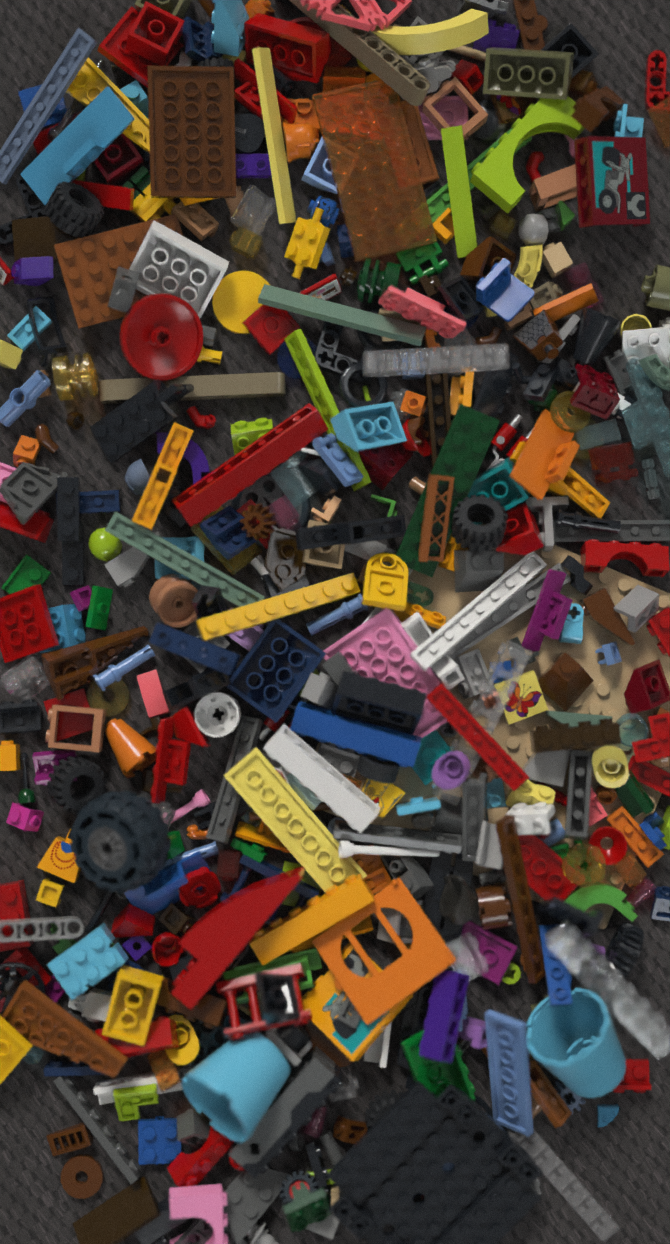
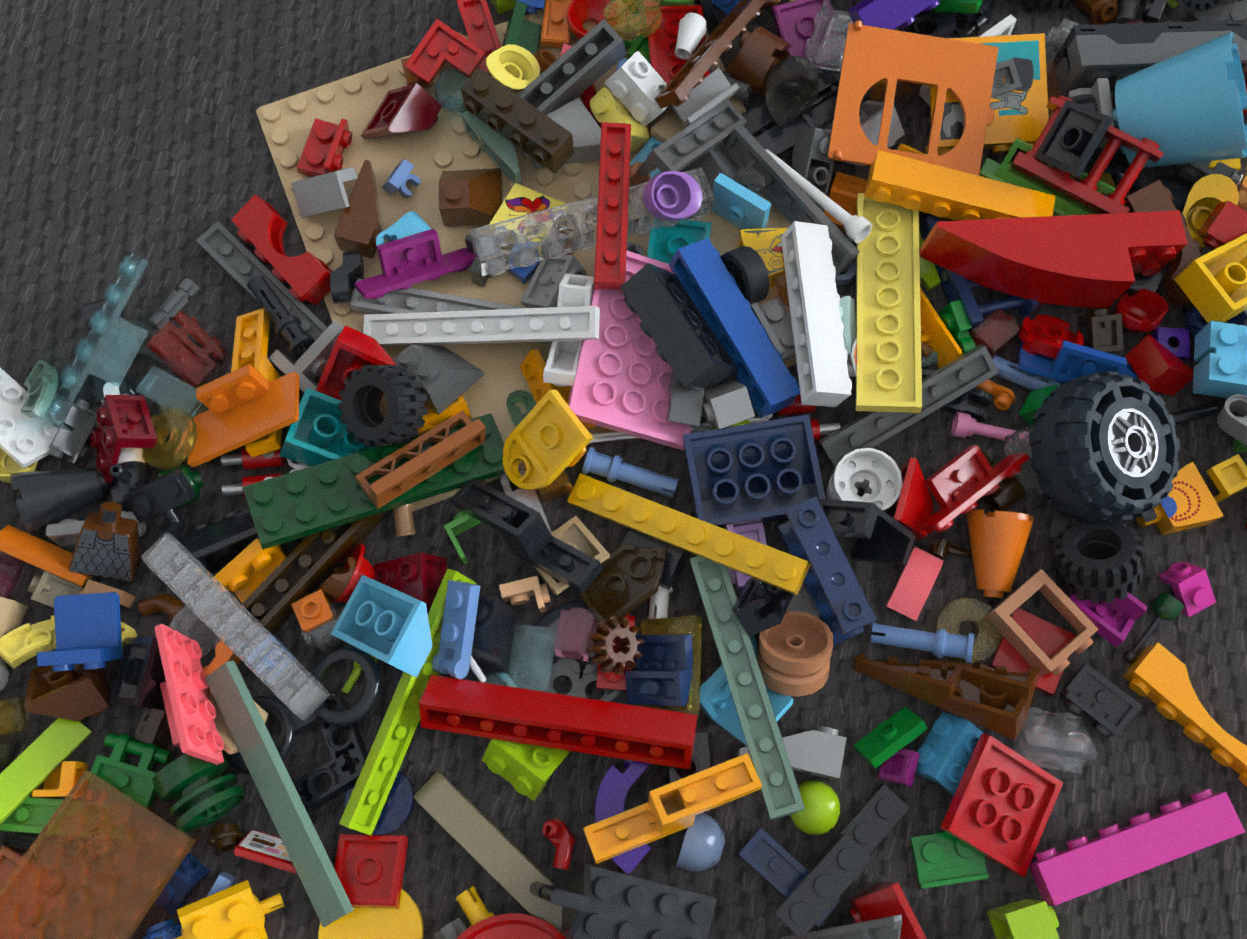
camera: 130 degrees left, 15 degrees down
none -> white cone [674,13,707,60]

